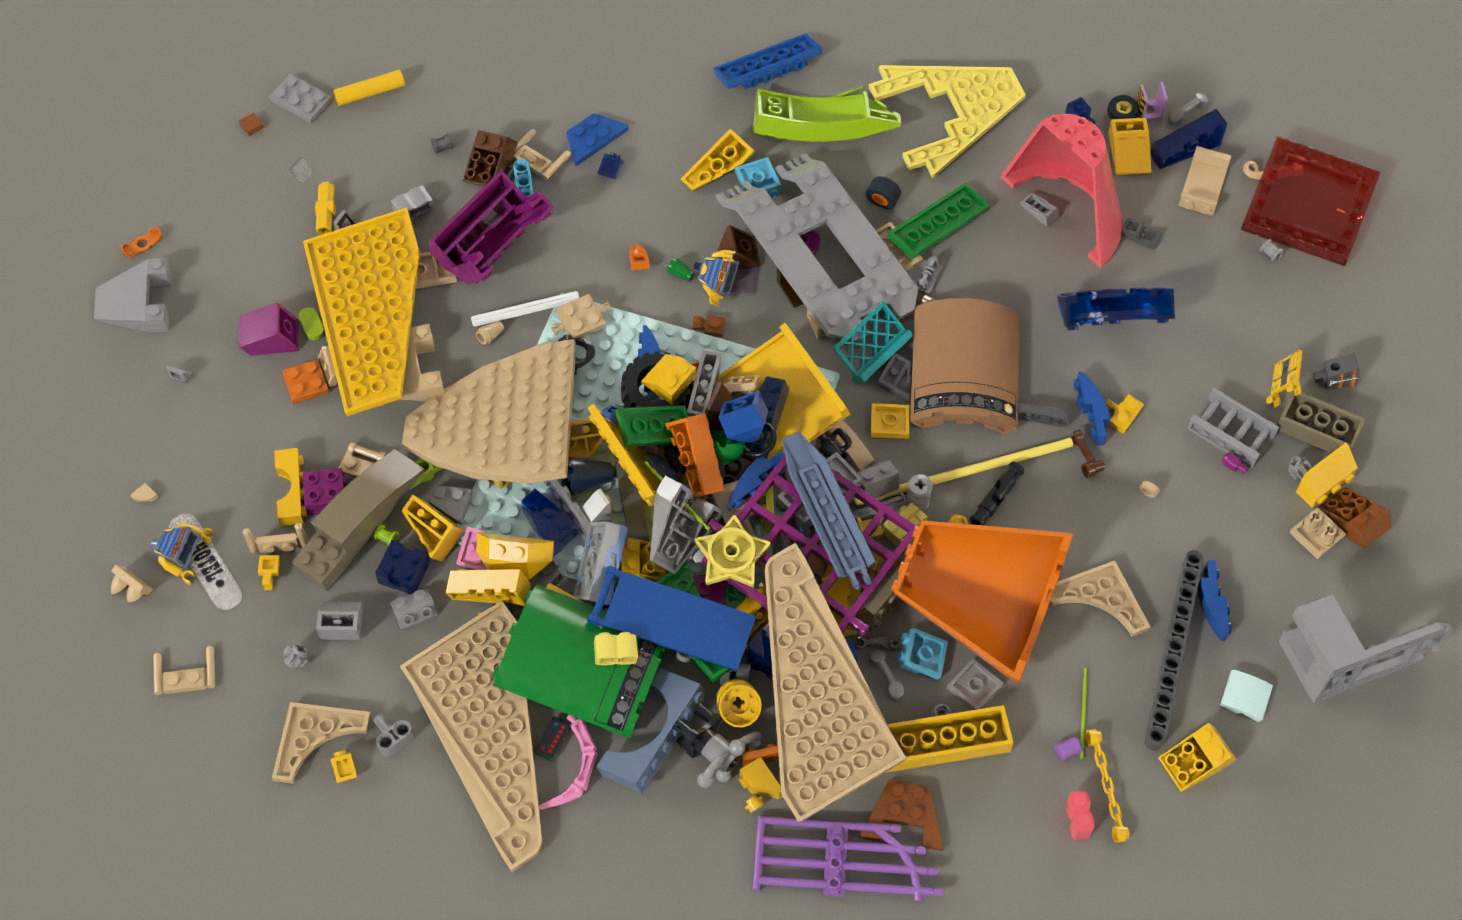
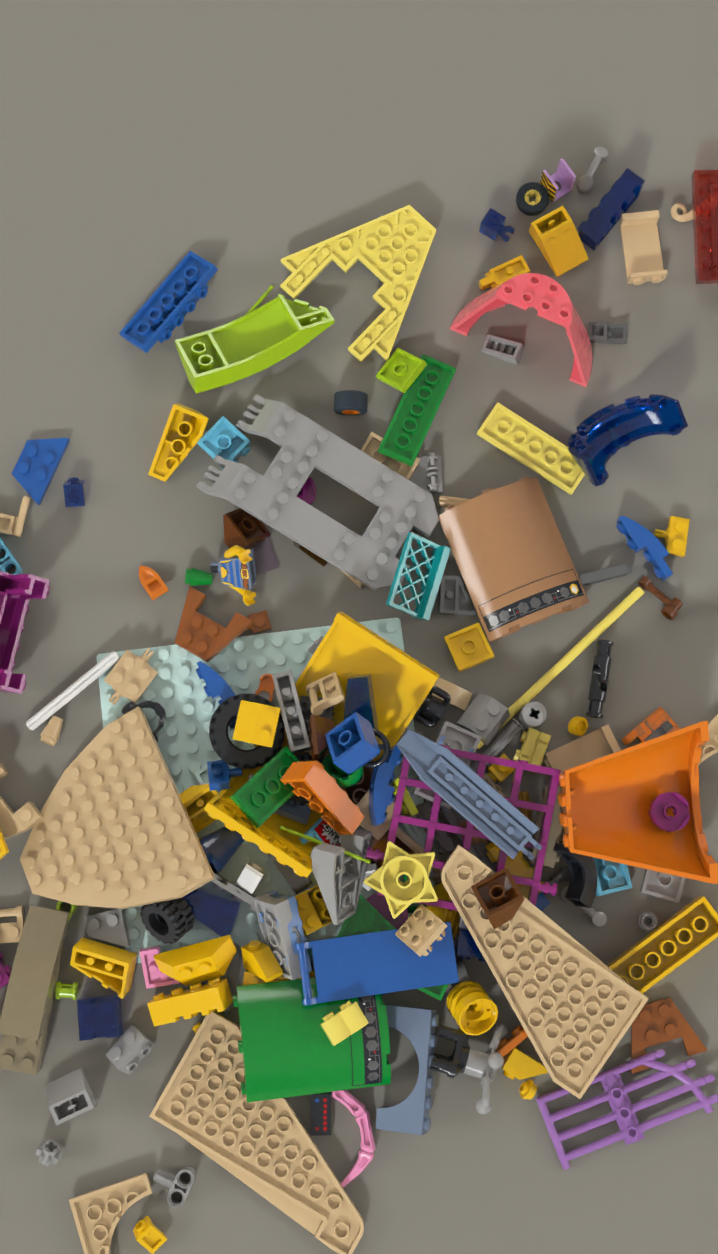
camera: 25 degrees left, 20 degrees up
none -> black tyre [140,897,195,944]
none -> dark orange wing [174,586,254,663]
none -> yellow slope [241,940,283,982]
none -> lime tile [376,348,427,393]
none -> tan plate [395,904,447,957]
none -> reddish brown slope [471,867,525,929]
none -> light yellow plate [477,402,592,495]
none -> black arch [553,843,597,908]
none -> magenta plate [649,792,690,832]

